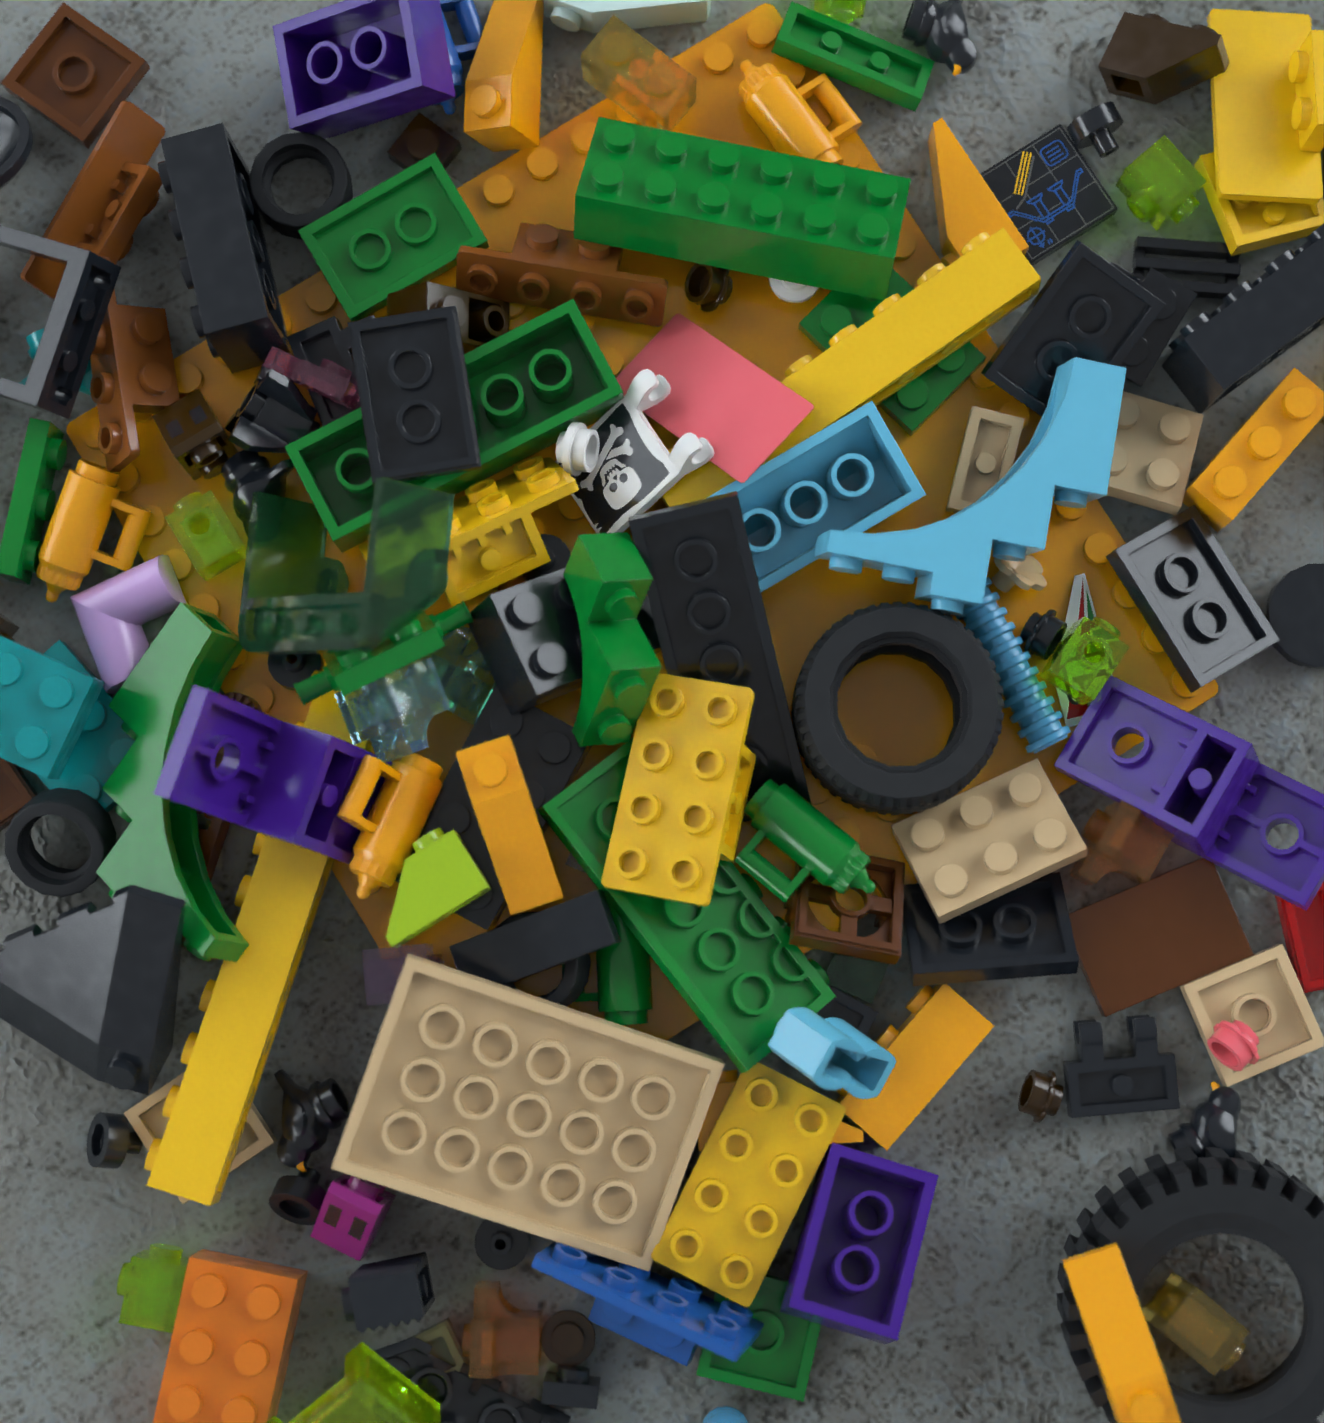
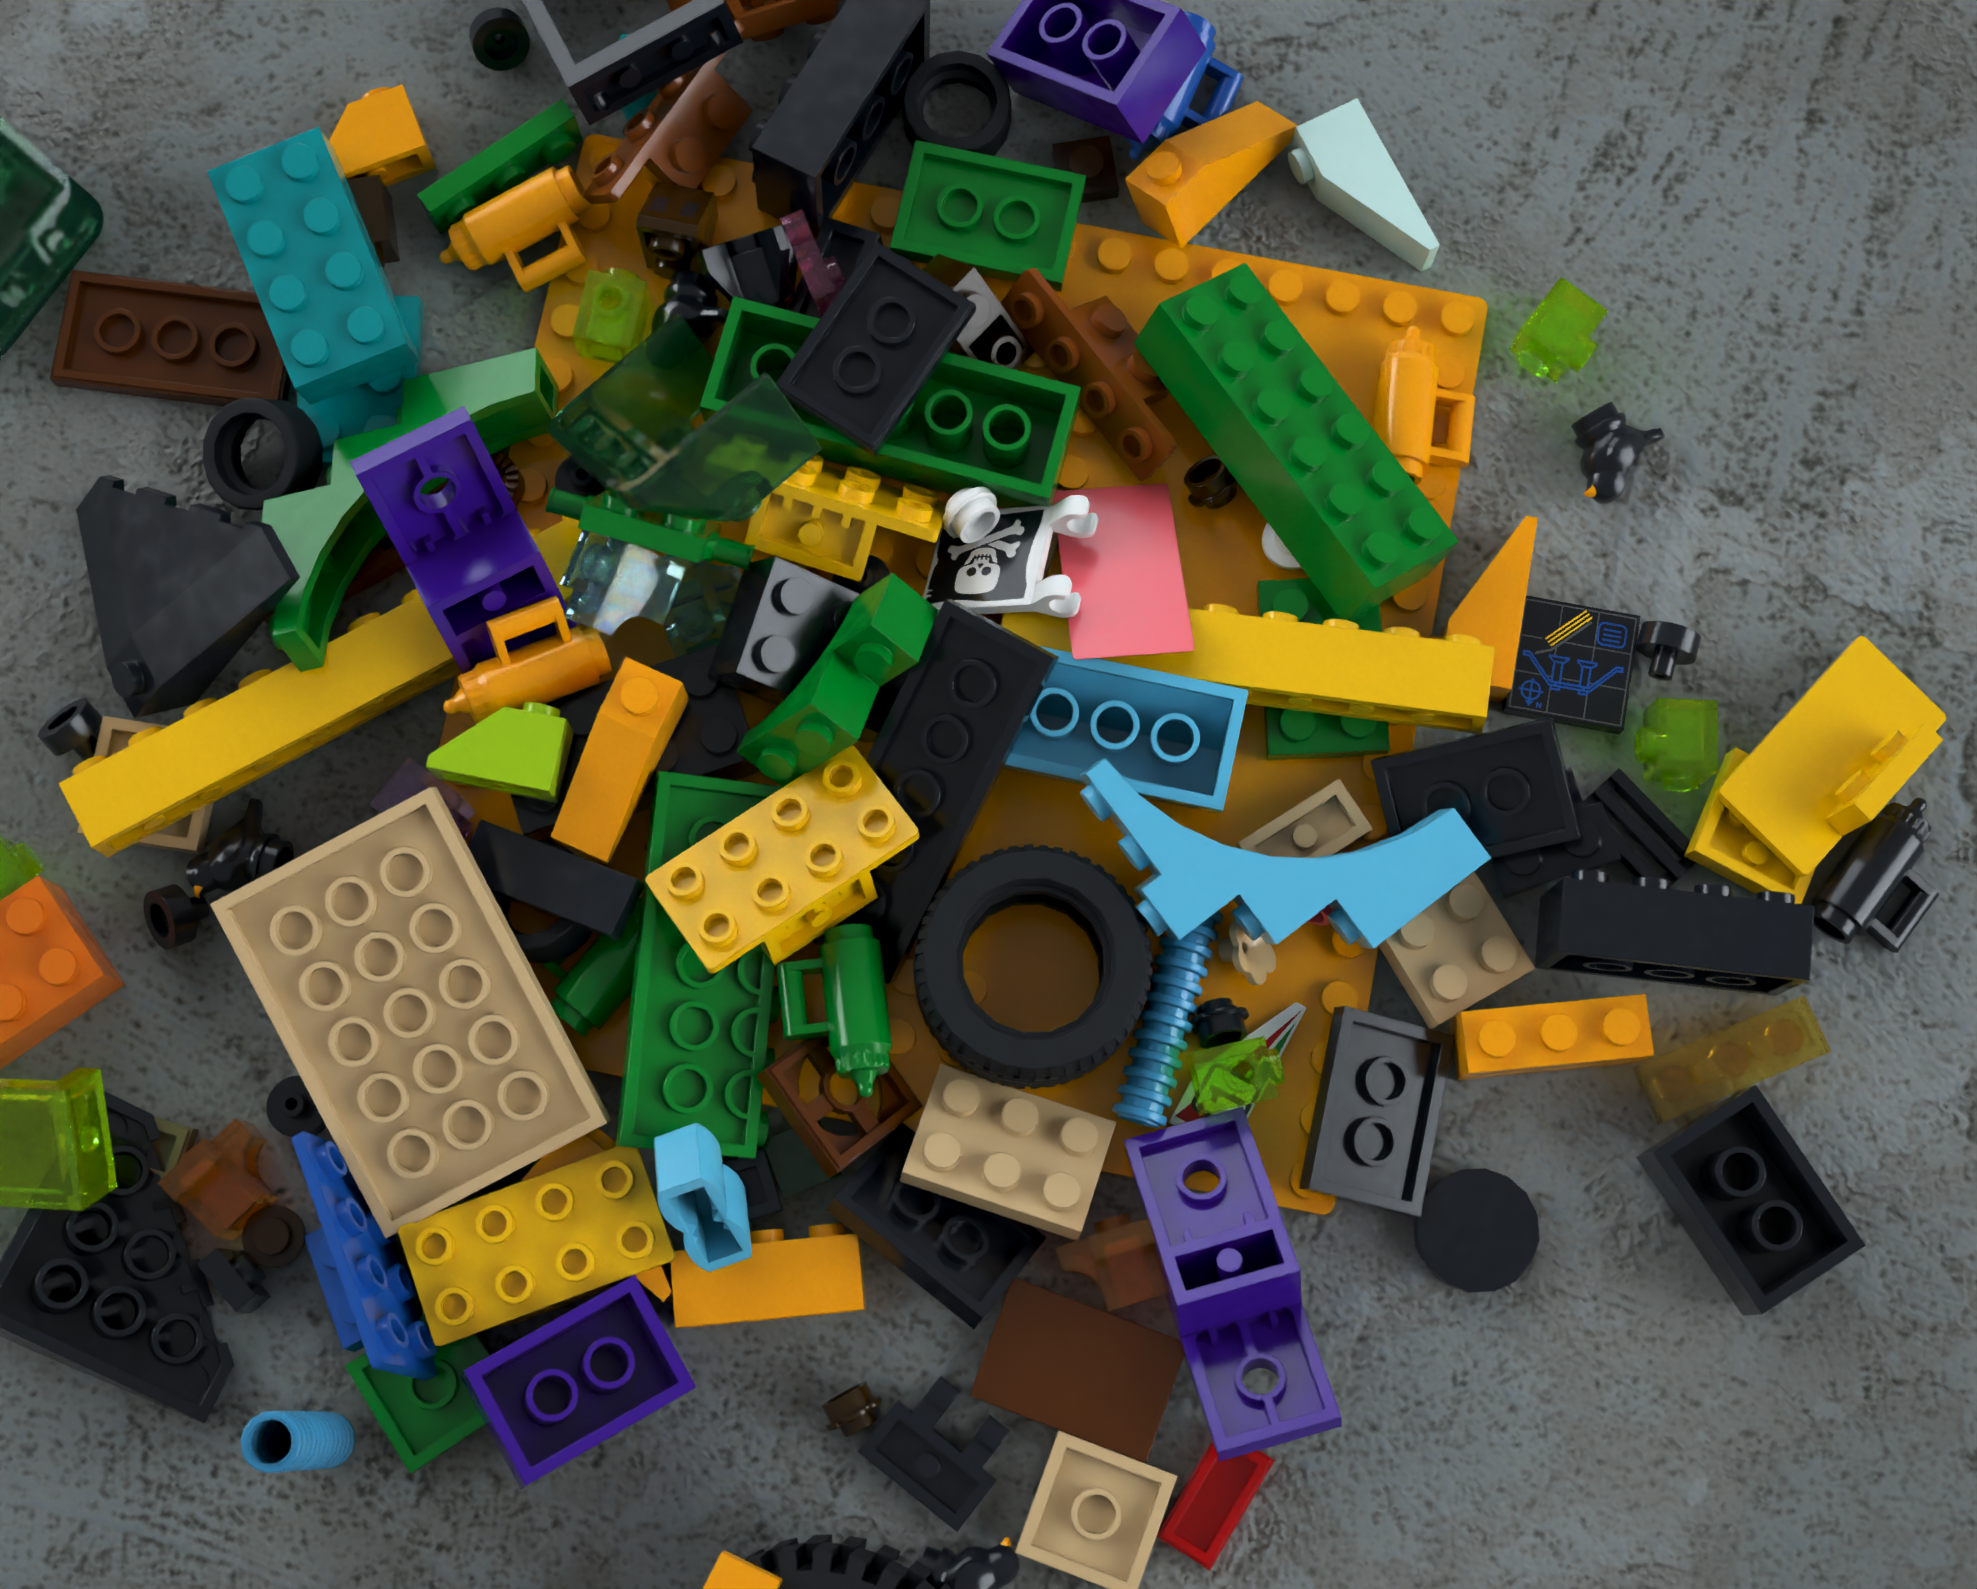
camera: 40 degrees right, 5 degrees down
lavender brick [70,555,187,694] -> none
magenta slope [310,1173,396,1261] -> none
black brick [341,1252,435,1334] -> none
clear yellow brick [580,15,697,131] -> none
green plate [771,1,935,112] -> none
dark brown slope [1098,12,1230,105] -> none
coral plate [1207,1020,1260,1071] -> none

